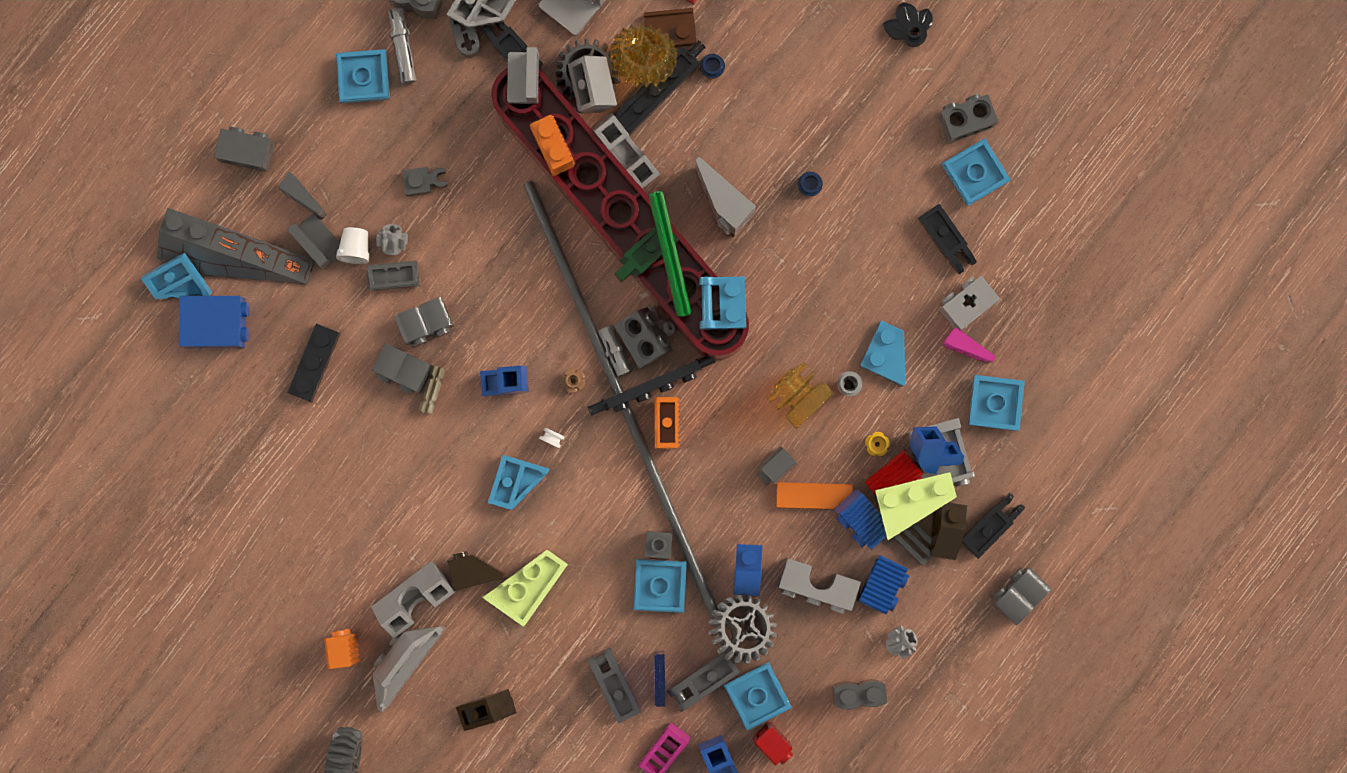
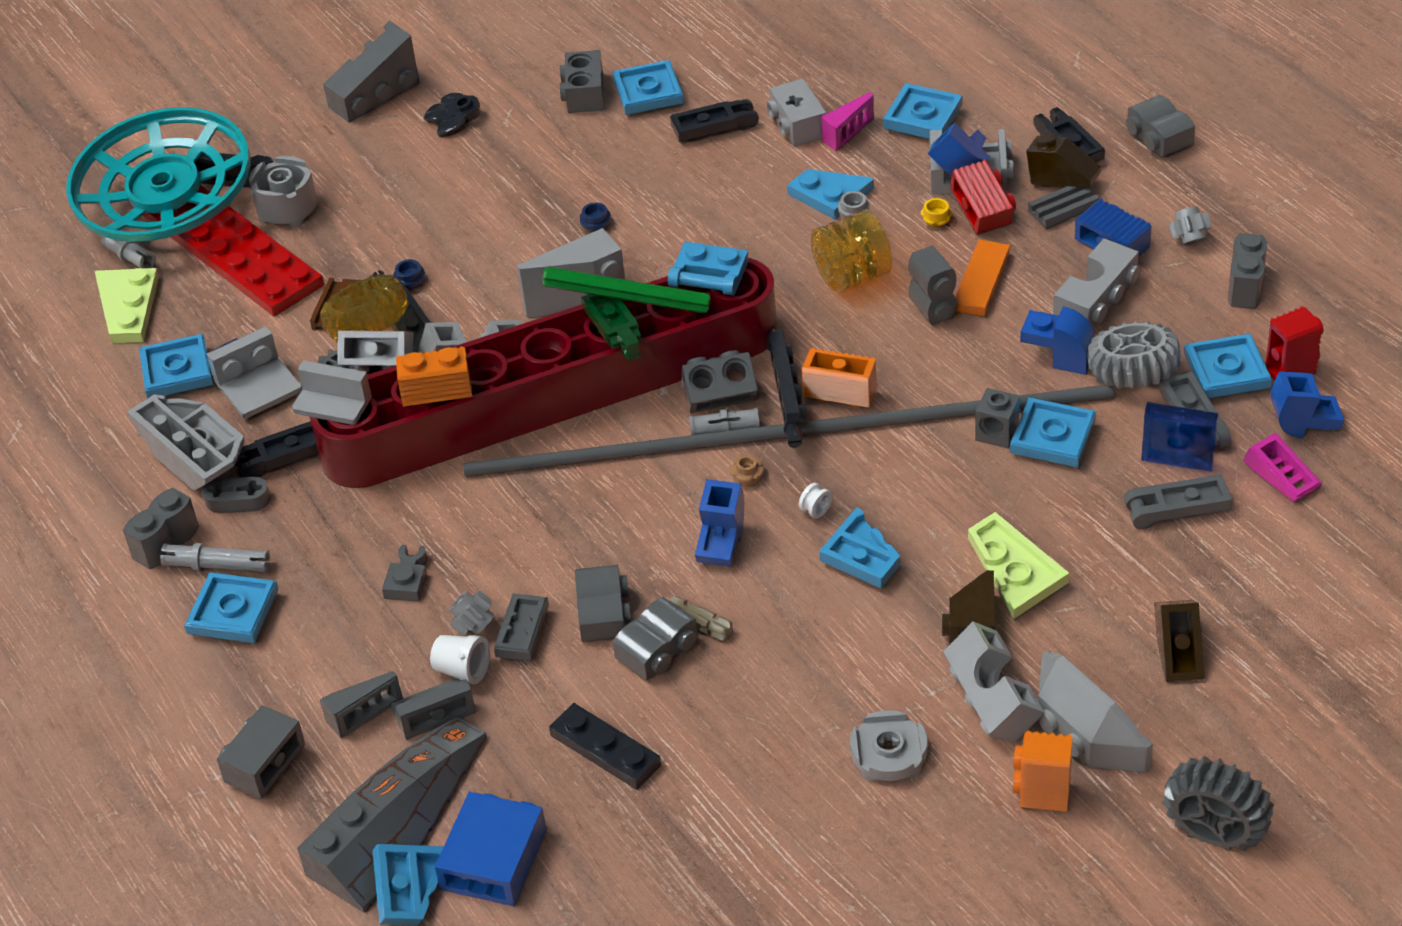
camera: 70 degrees left, 40 degrees down
blue brick [834,489,886,550] -> none
yellowish green wing [875,472,957,540] -> none
none -> light grey plate [850,710,928,781]

